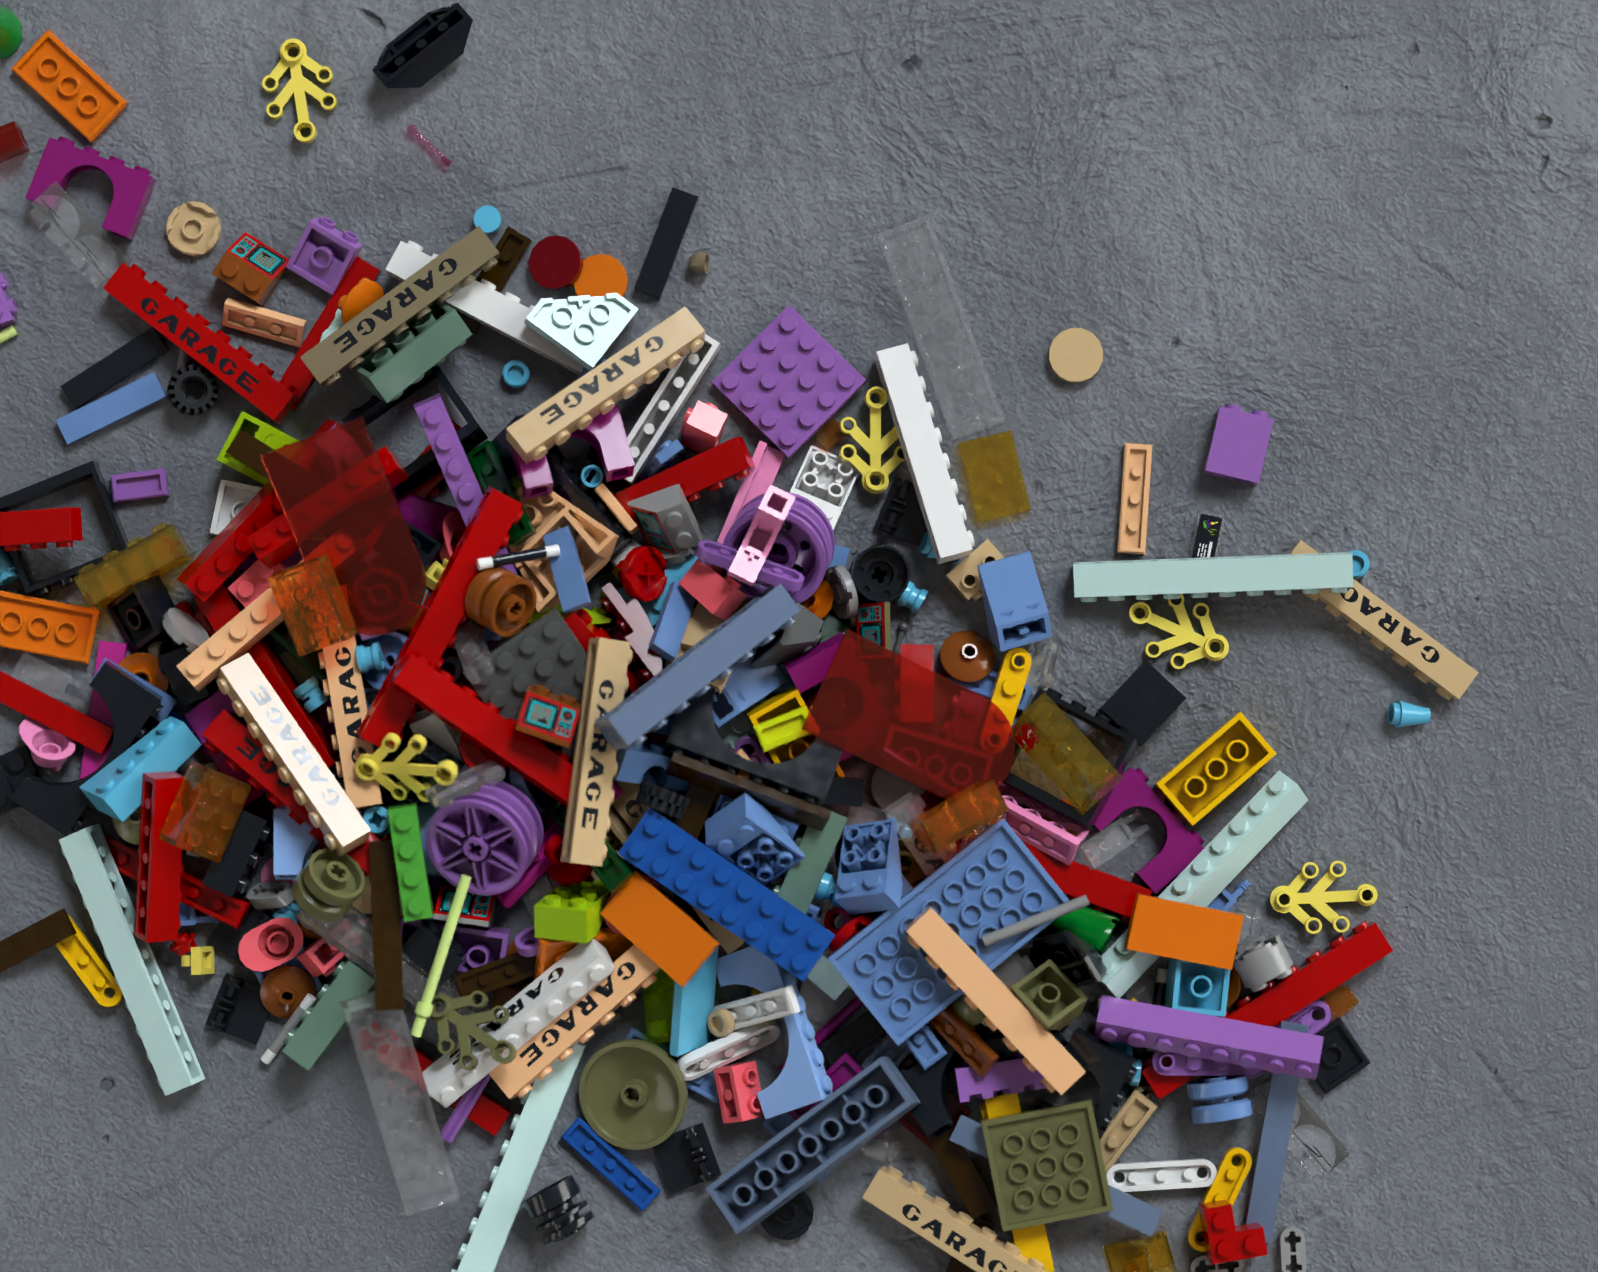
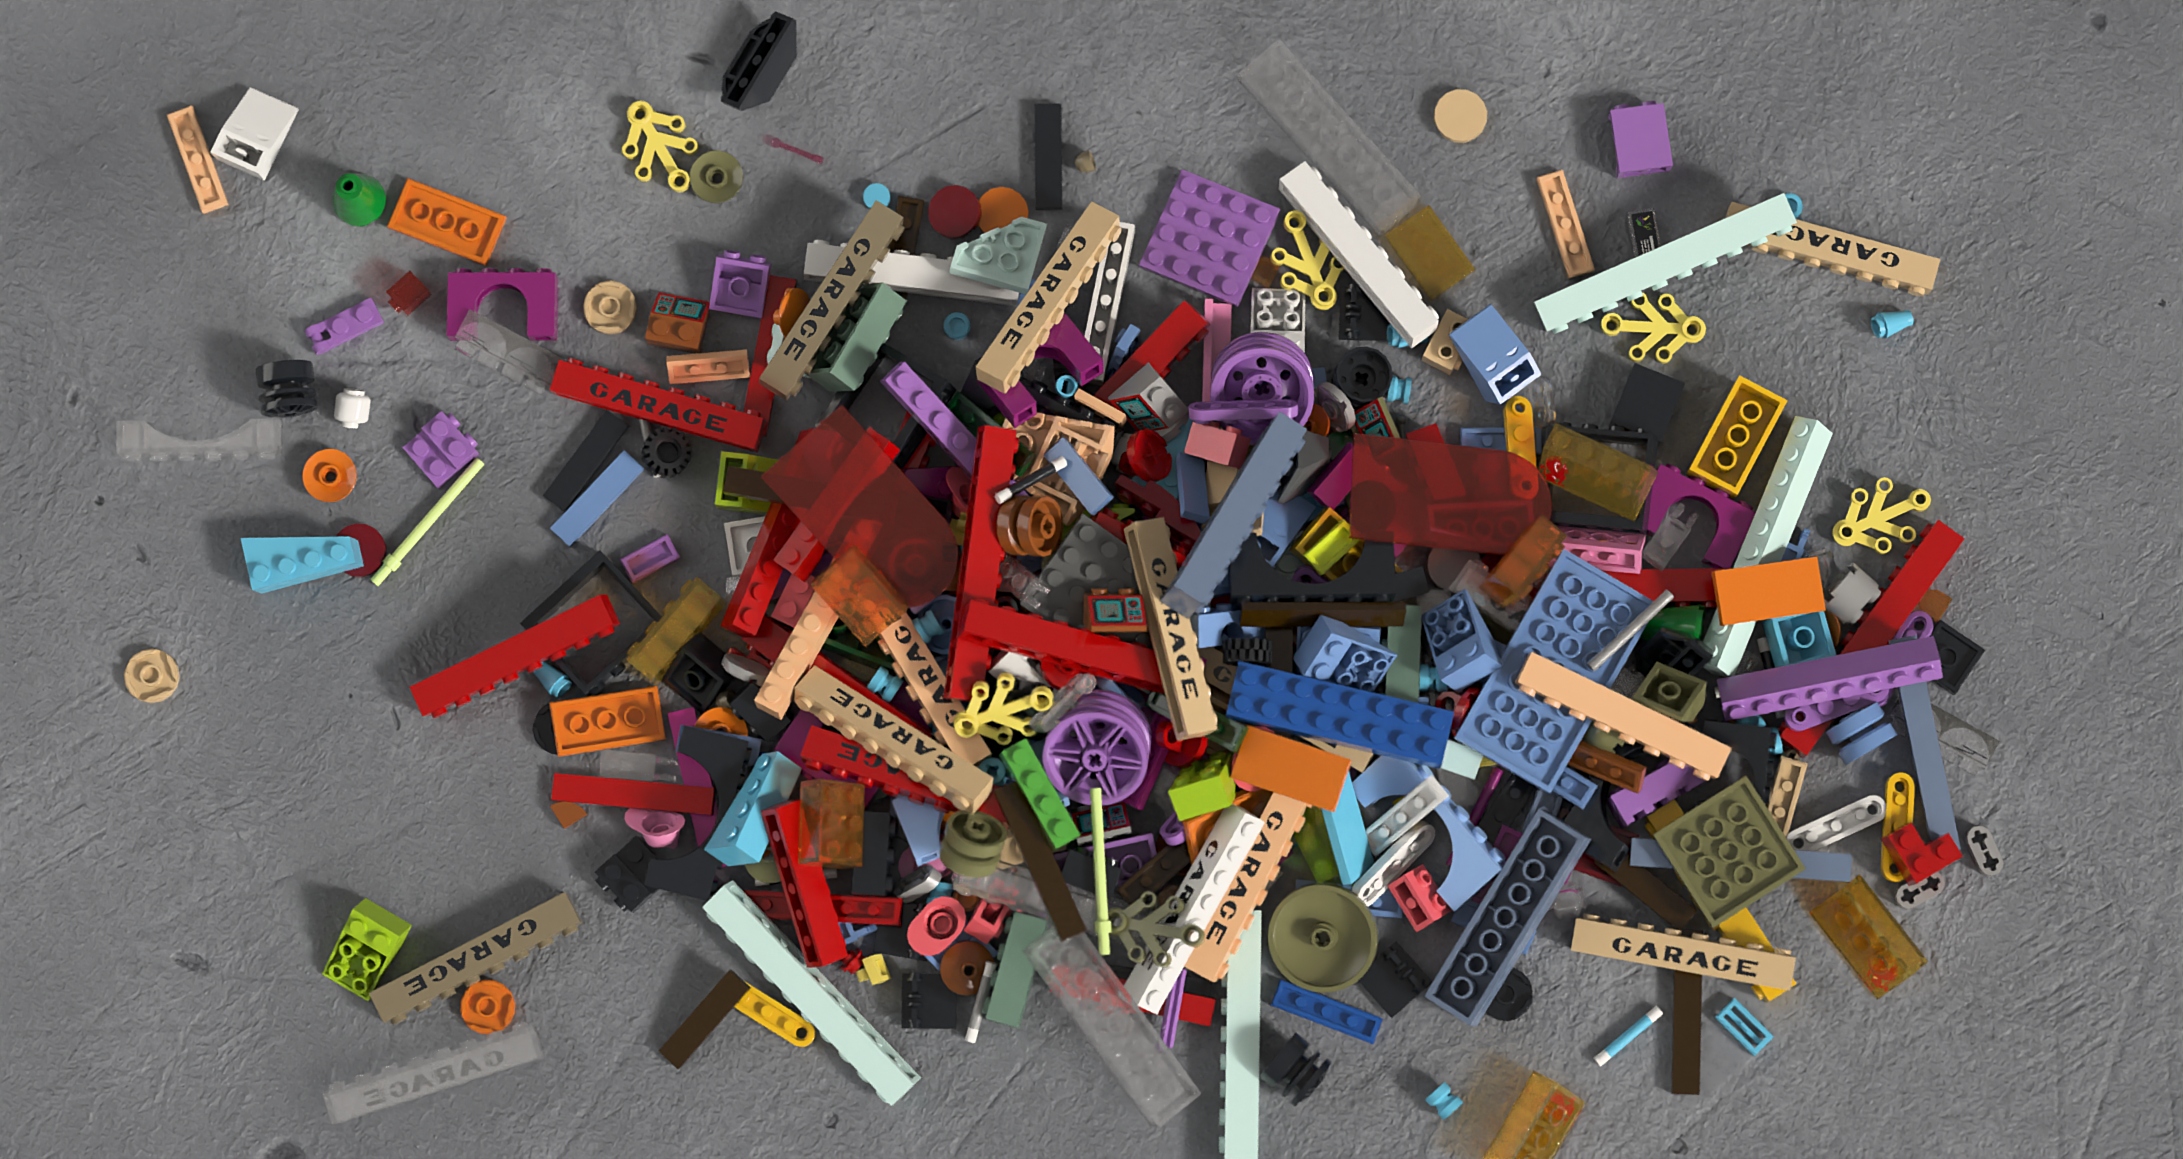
camera: 20 degrees left, 5 degrees down
coral brick [679,400,728,453] -> none
tan tile [707,1008,735,1038] -> none
bright pink arch [727,485,796,587] -> none
dark orange dish [940,630,995,683] -> none
none -> olive dish [690,150,743,203]

